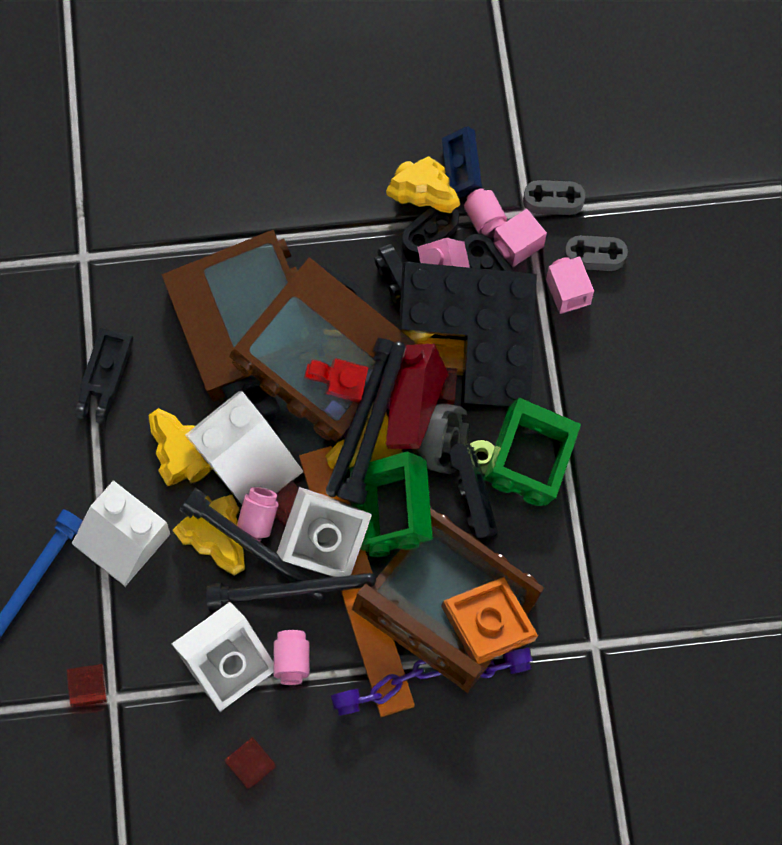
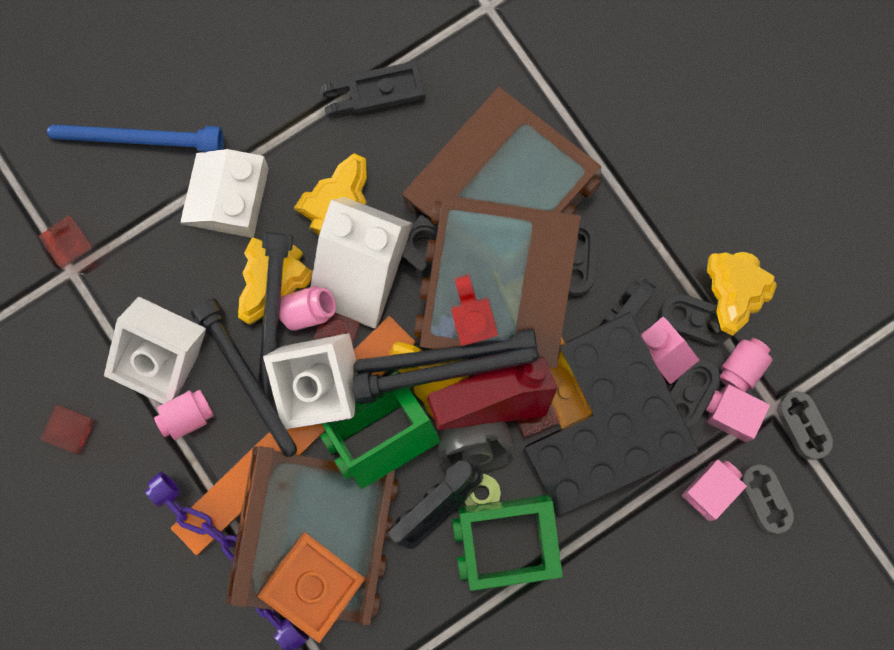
camera: 60 degrees right, 10 degrees up
dark blue plate [442,126,482,198] -> none

